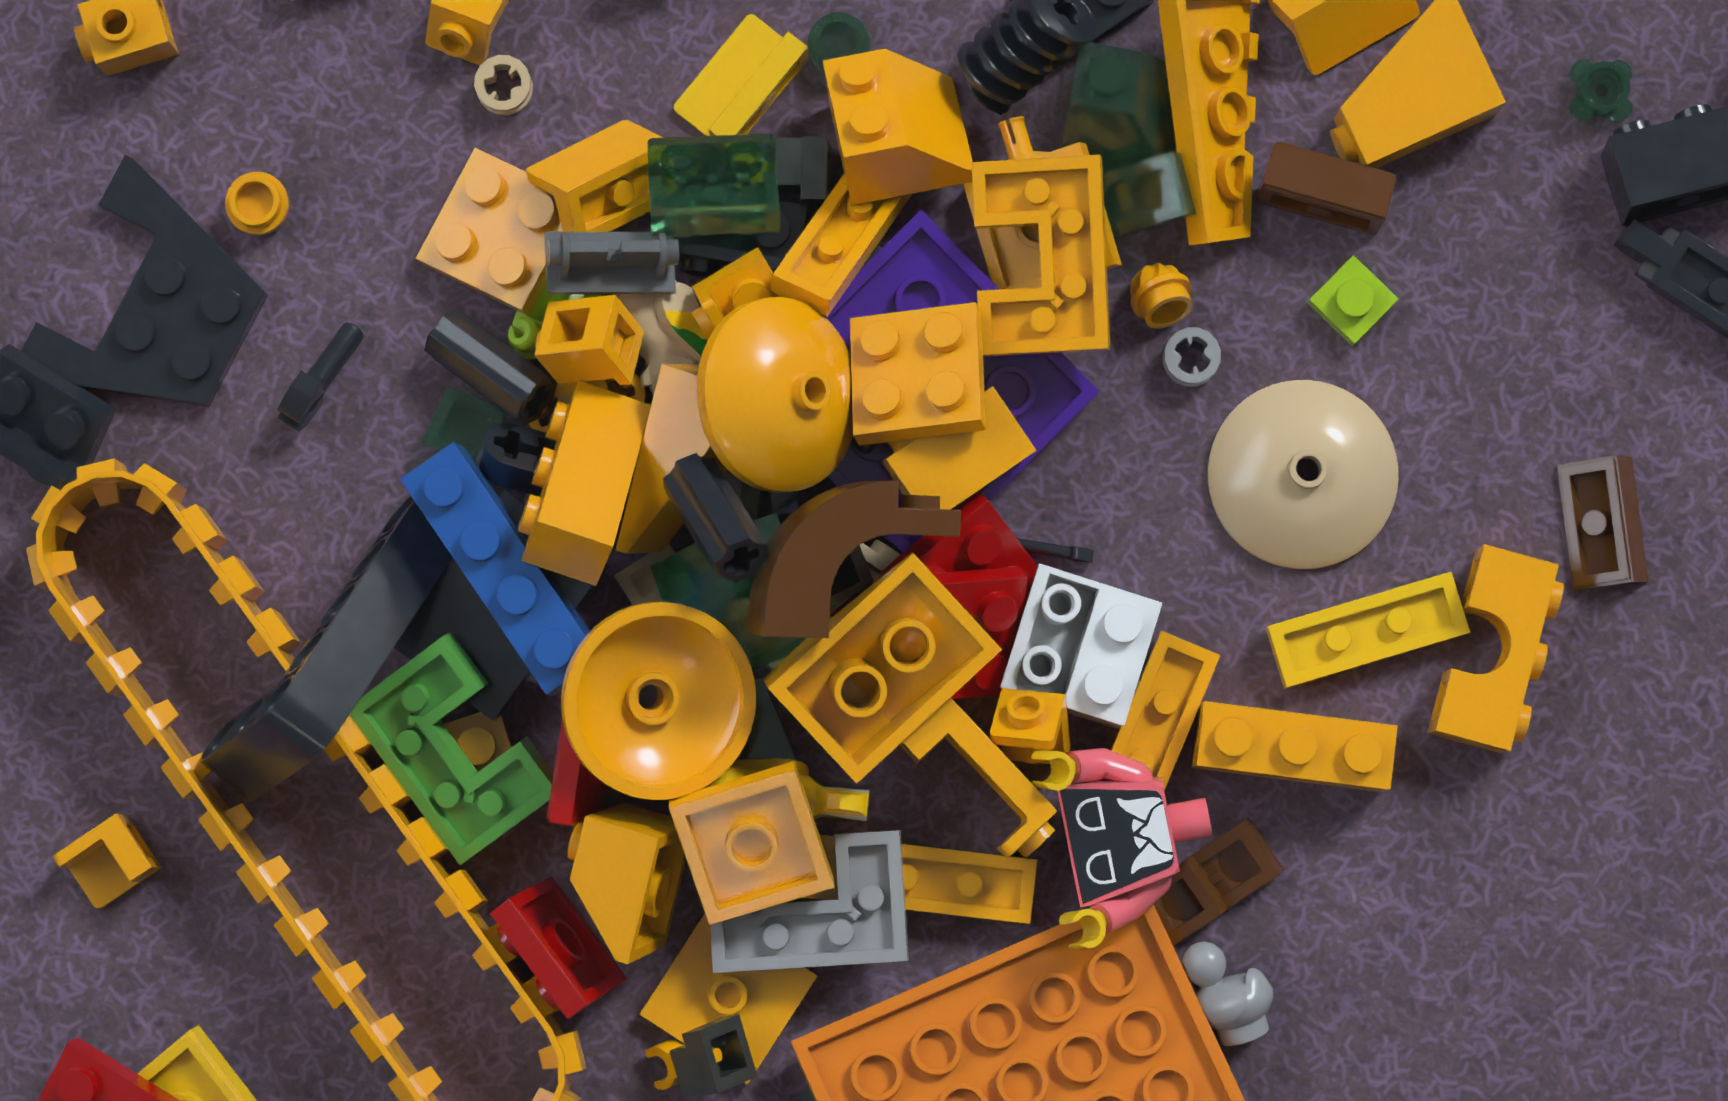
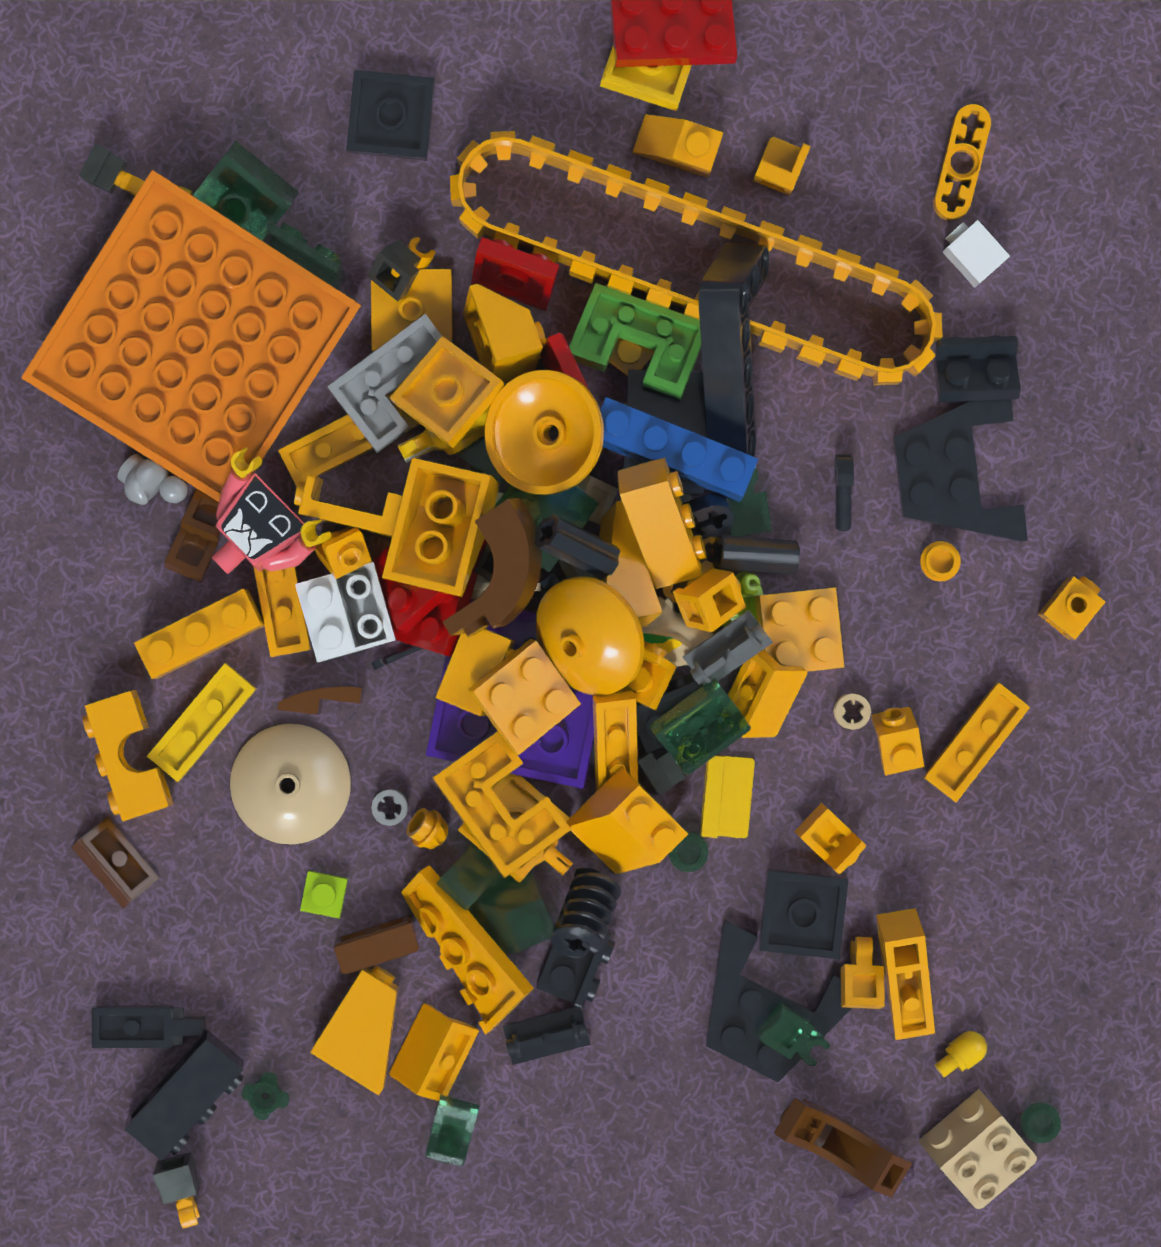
camera: 145 degrees right, 5 degrees up
none -> reddish brown slope [277,686,364,715]
none -> light orange slope [633,114,724,178]

